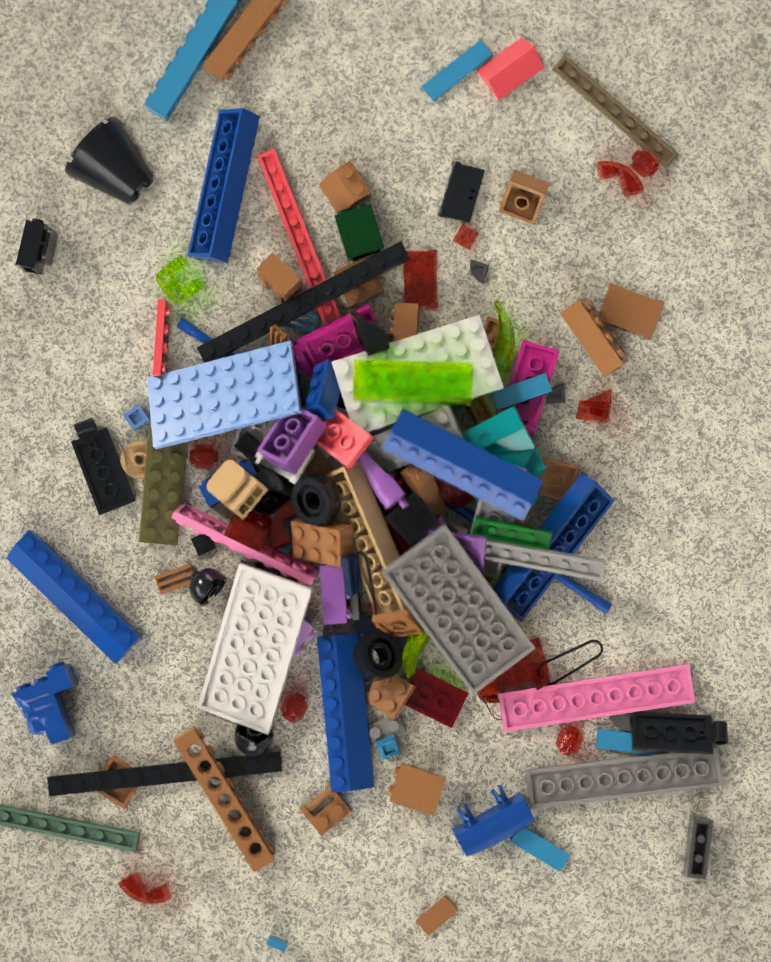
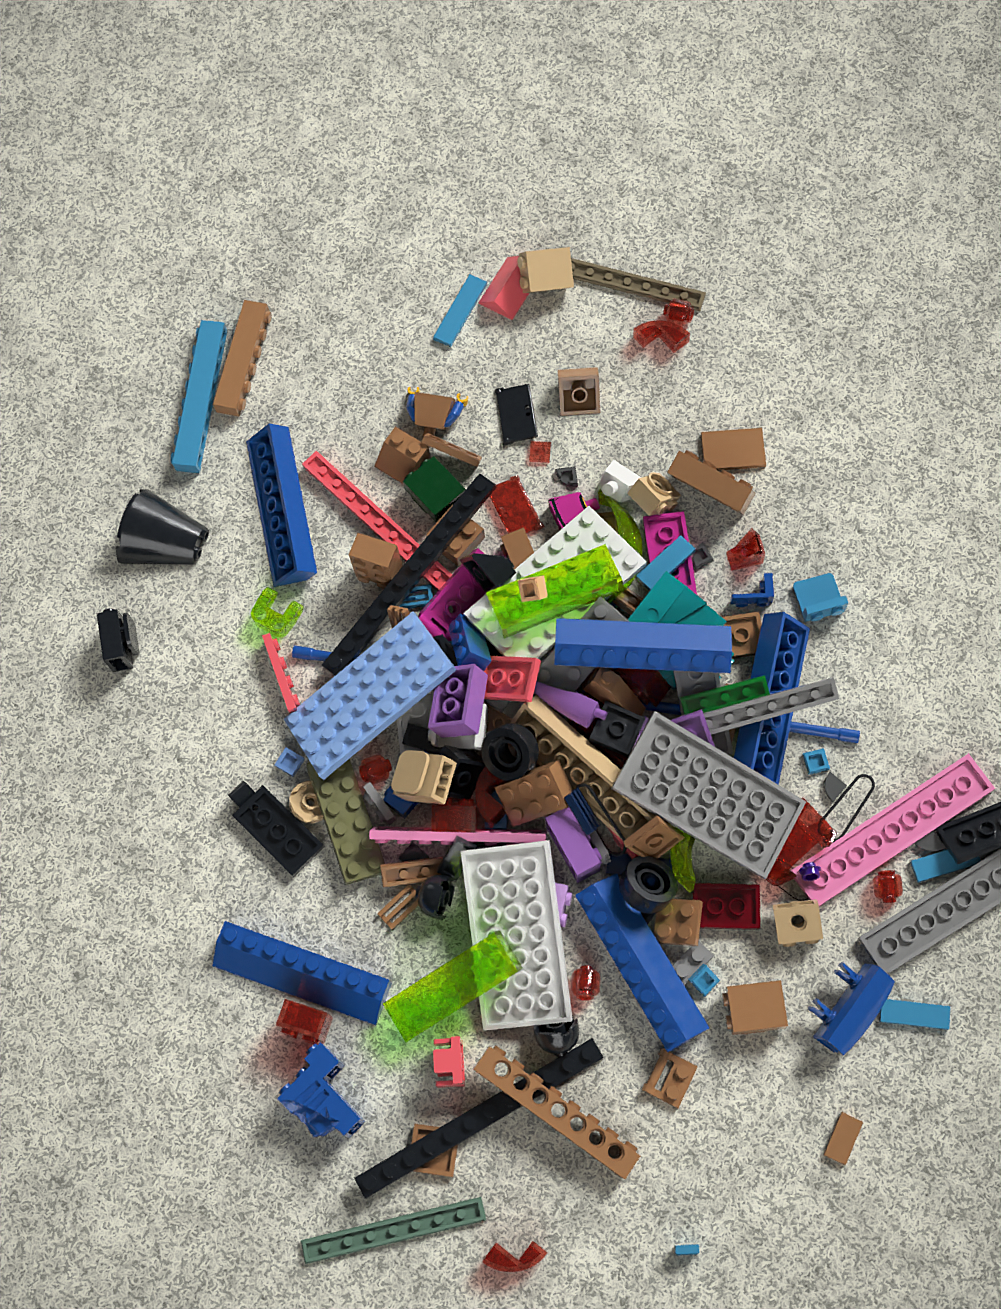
camera: 20 degrees left, 15 degrees down
none -> clear red brick [276,999,333,1045]
none -> light grey plate [363,782,396,825]
none -> medium nougat tile [380,856,444,888]
none -> clear neon green brick [382,930,523,1042]
none -> medium nougat torso [406,387,468,439]
none -> medium nougat tile [421,433,482,467]
none -> coral panel [433,1036,465,1088]
none -> black tile [437,836,477,881]
none -> tan brick [517,247,574,293]
none -> light nougat slope [518,575,548,602]
none -> dark pink torso [548,492,600,530]
none -> white torso [597,460,641,502]
none -> tan brick [627,472,681,516]
none -> blue bracket [730,573,774,608]
none -> tan brick [773,899,823,947]
none -> dark azure bracket [793,573,848,622]
none -> dark purple plate [799,862,821,881]
none -> dark azure tile [802,748,830,775]
none -> dark grey tile [825,772,847,803]

